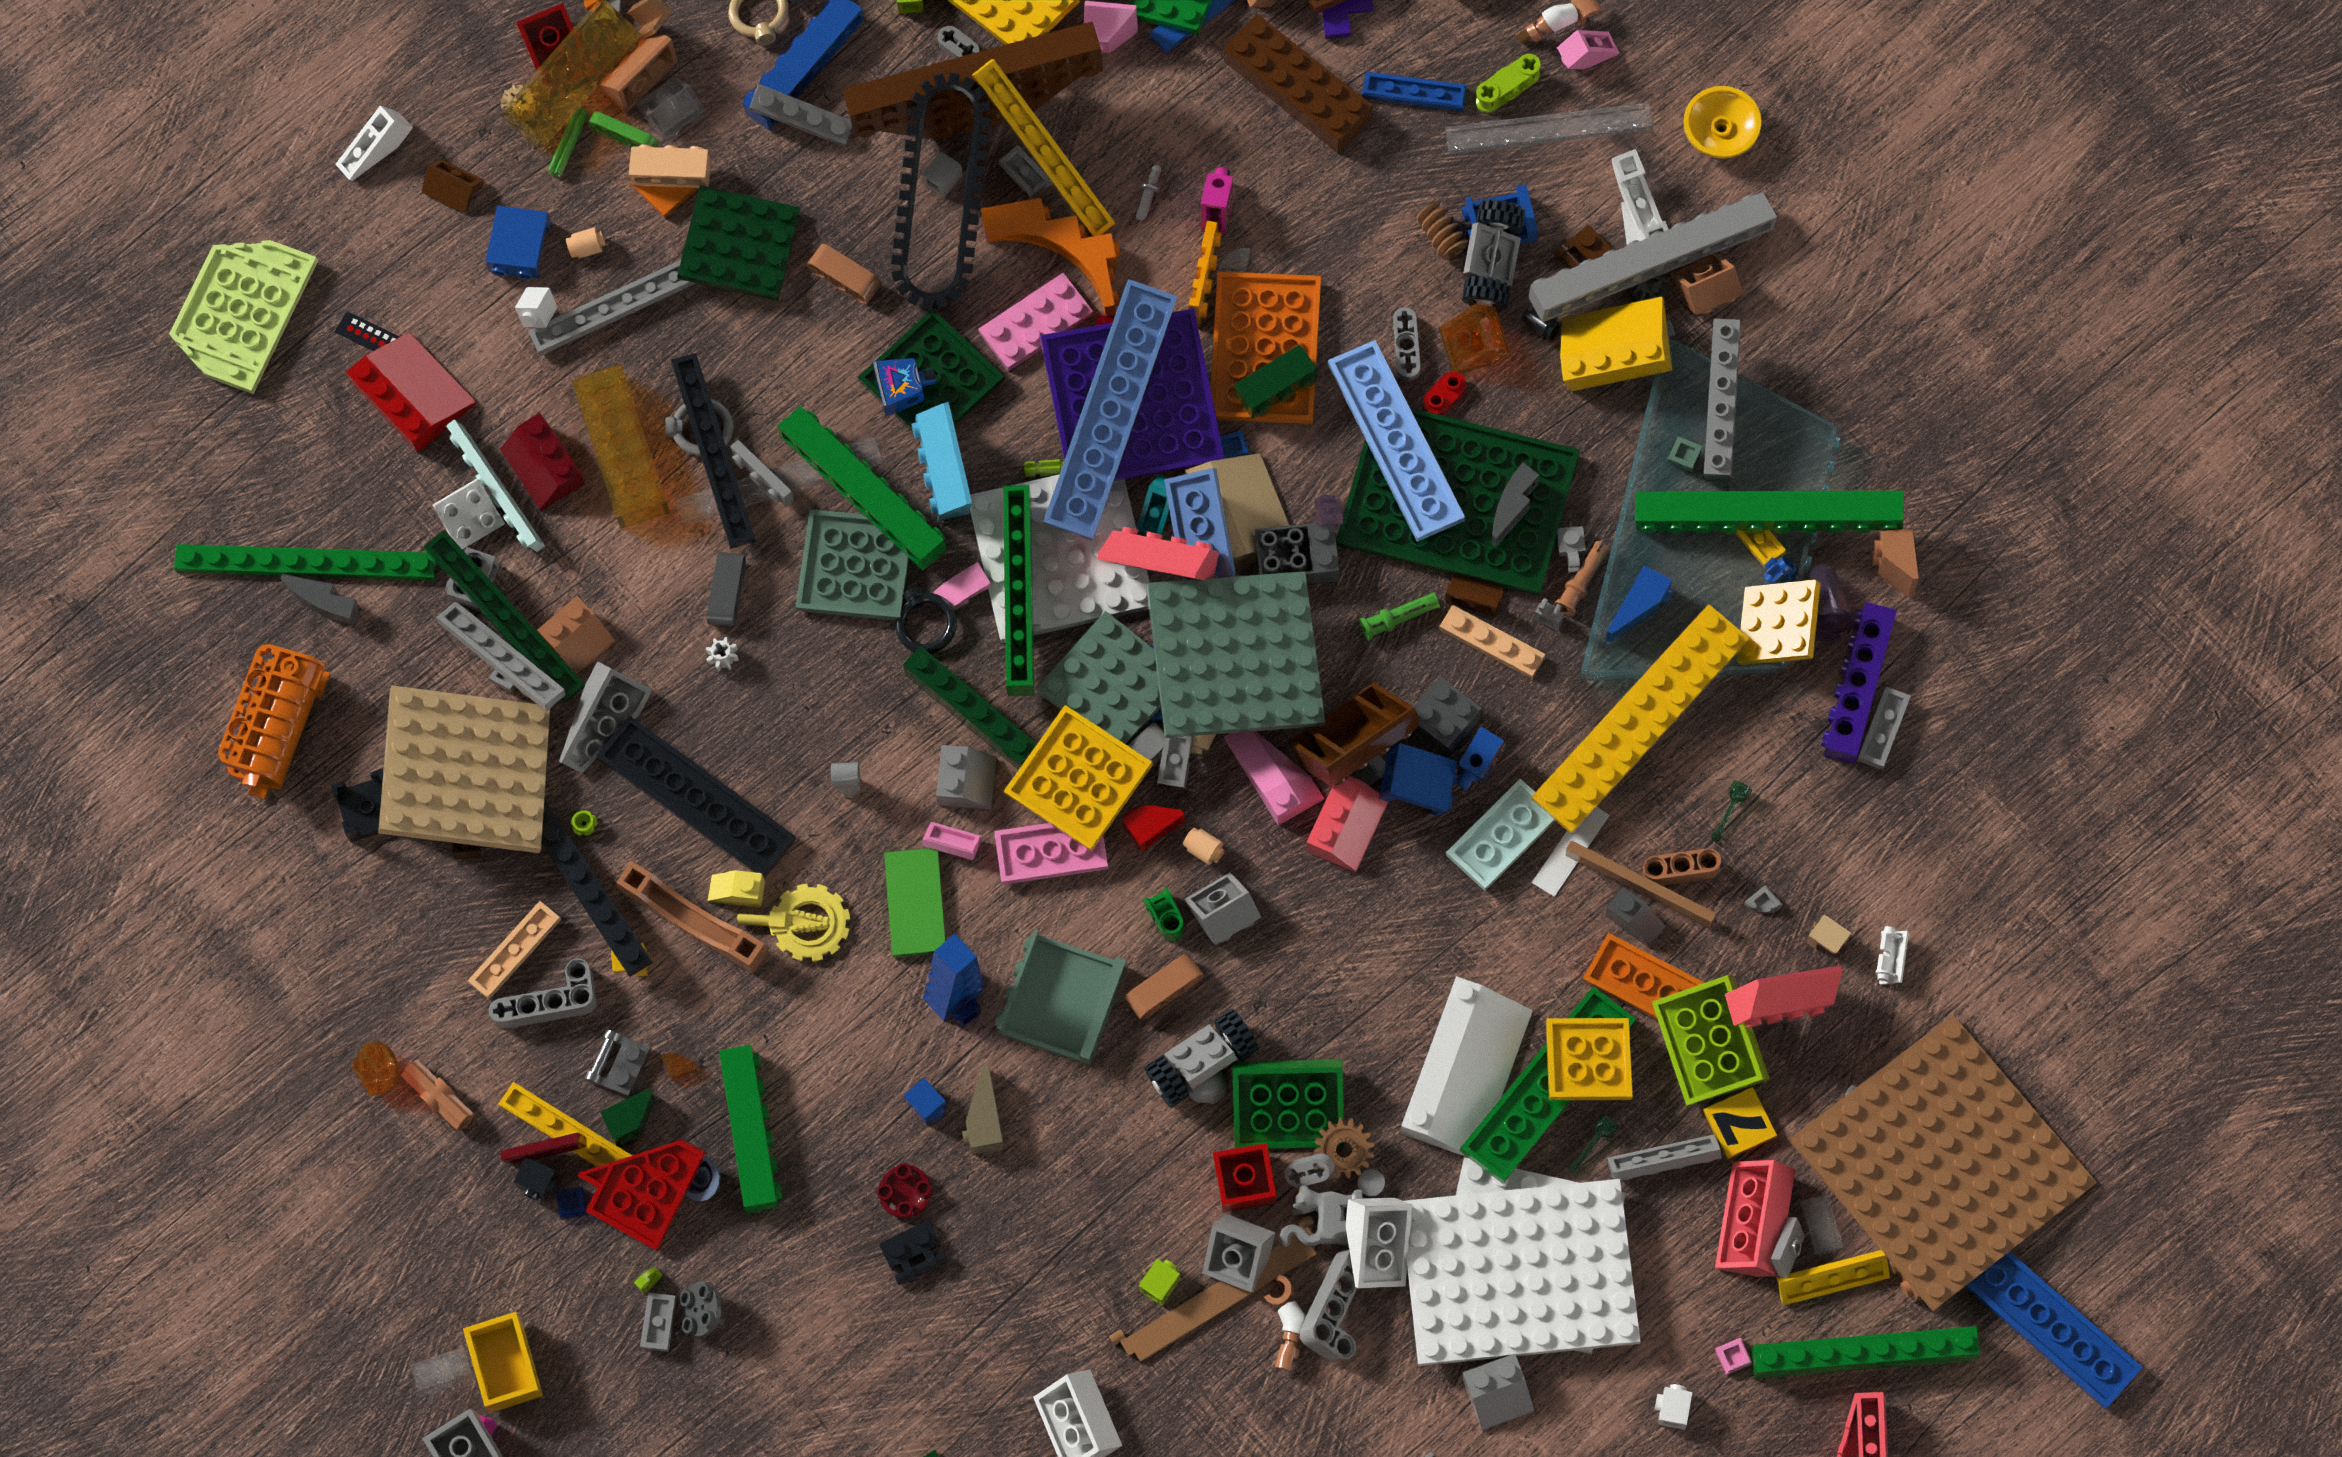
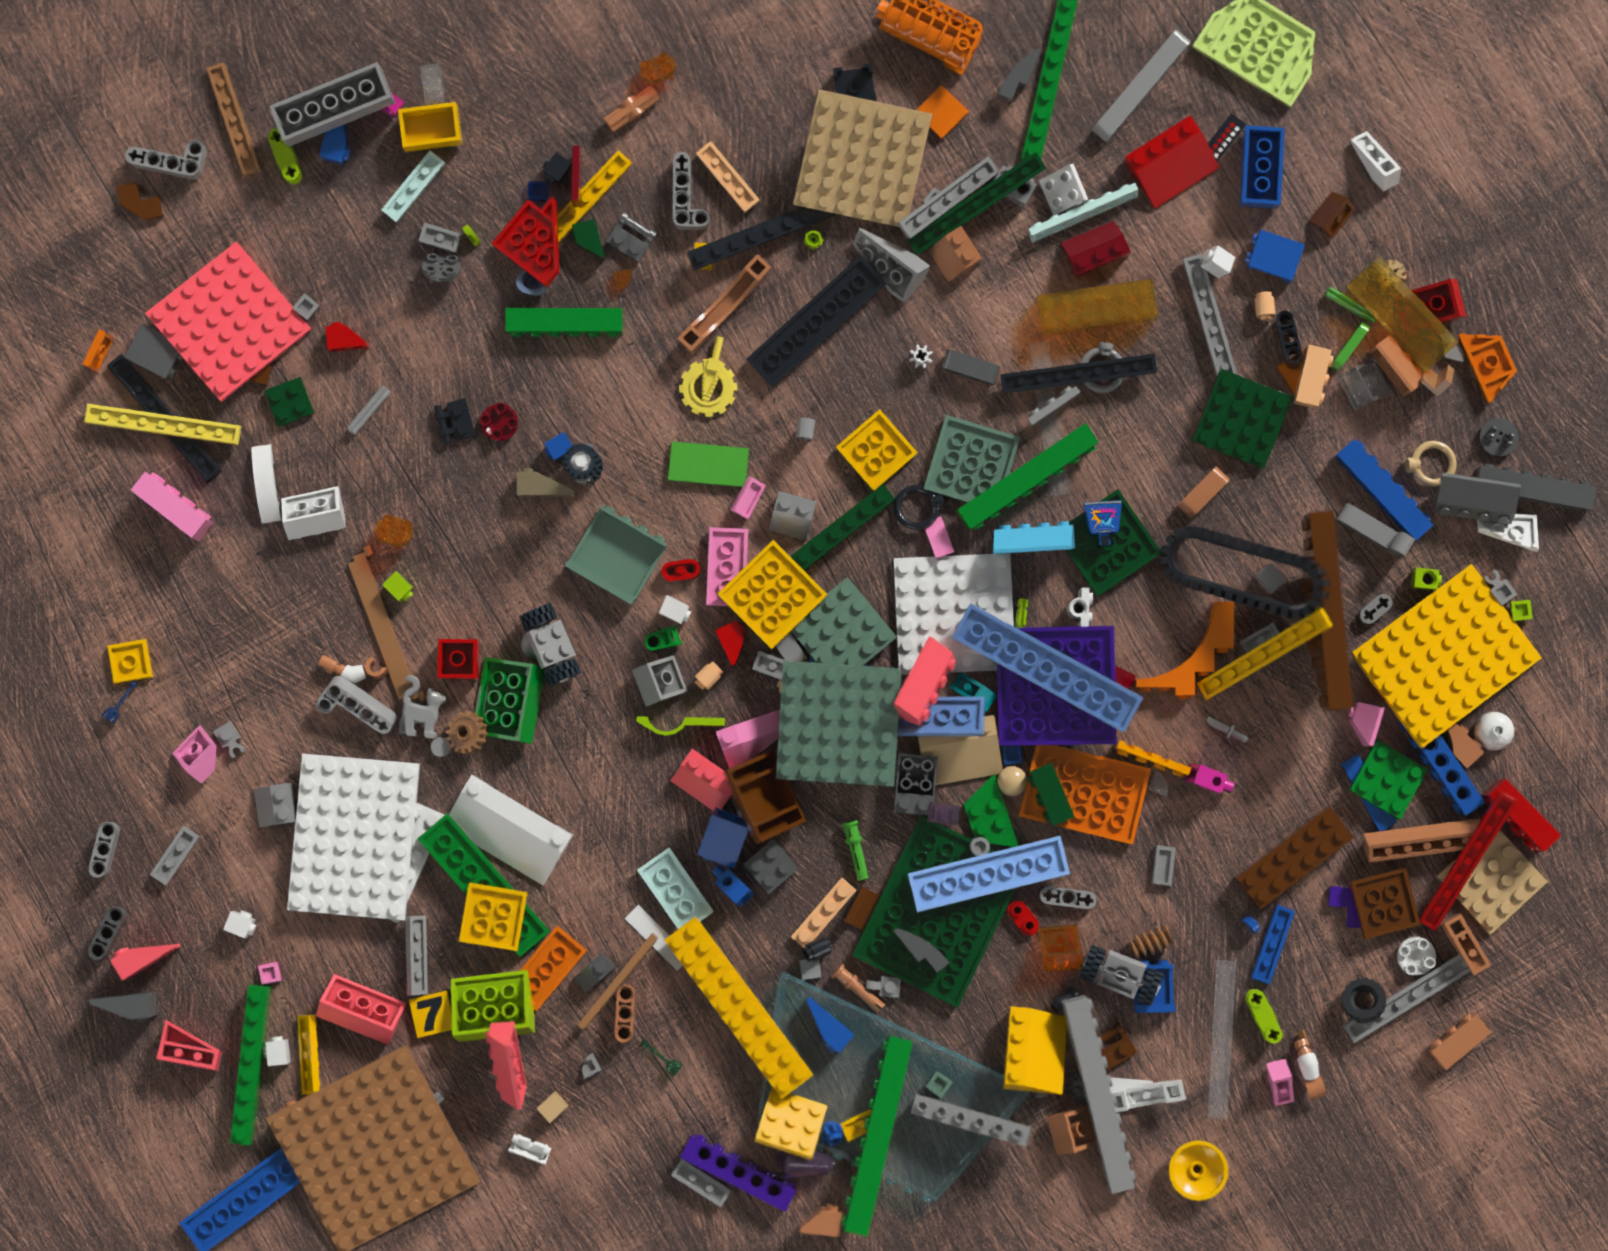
camera: 95 degrees right, 15 degrees up
light yellow slope [708,870,765,908] -> none
light grey plate [749,84,852,147] -> none
blue wedge [923,934,984,1021] -> none
clear blue tile [952,998,981,1028] -> none
bright pink plate [978,273,1093,372] -> none
green brick [1003,485,1035,696] -> none
nougat beam [1125,953,1204,1020] -> none
light grey slope [1202,1214,1276,1292] -> none
light grey beam [1284,1154,1335,1187] -> none
white slope [1346,1198,1412,1288] -> none
light grey plate [1534,598,1564,631] -> none
clear green hinge [1569,1114,1619,1174] -> none
light grey plate [1771,1217,1805,1278] -> none
clear tile [1801,1195,1843,1256] -> none
none -> white brick [263,1036,290,1066]
none -> red slope [325,322,369,352]
none -> light grey axle [347,386,390,435]
none -> clear orange plate [374,514,414,549]
none -> light aqua plate [381,151,446,223]
none -> black plate [563,443,603,485]
none -> lime piece [637,717,725,736]
none -> white slope [659,595,691,625]
none -> red plate [661,559,700,582]
none -> light grey tile [800,959,821,980]
none -> black brick [802,936,832,962]
none -> yellow plate [836,409,918,491]
none -> orange tile [917,85,969,140]
none -> green wing [963,775,1018,847]
none -> light grey tile [970,837,990,856]
none -> tan hair [997,766,1027,797]
none -> white plate [1066,588,1093,626]
none -> light grey beam [1092,30,1191,143]
none -> light grey tile [1151,845,1176,886]
none -> blue brick [1239,125,1285,209]
none -> blue tile [1242,915,1261,934]
none -> black beam [1275,310,1302,369]
none -> light grey beam [1336,503,1415,559]

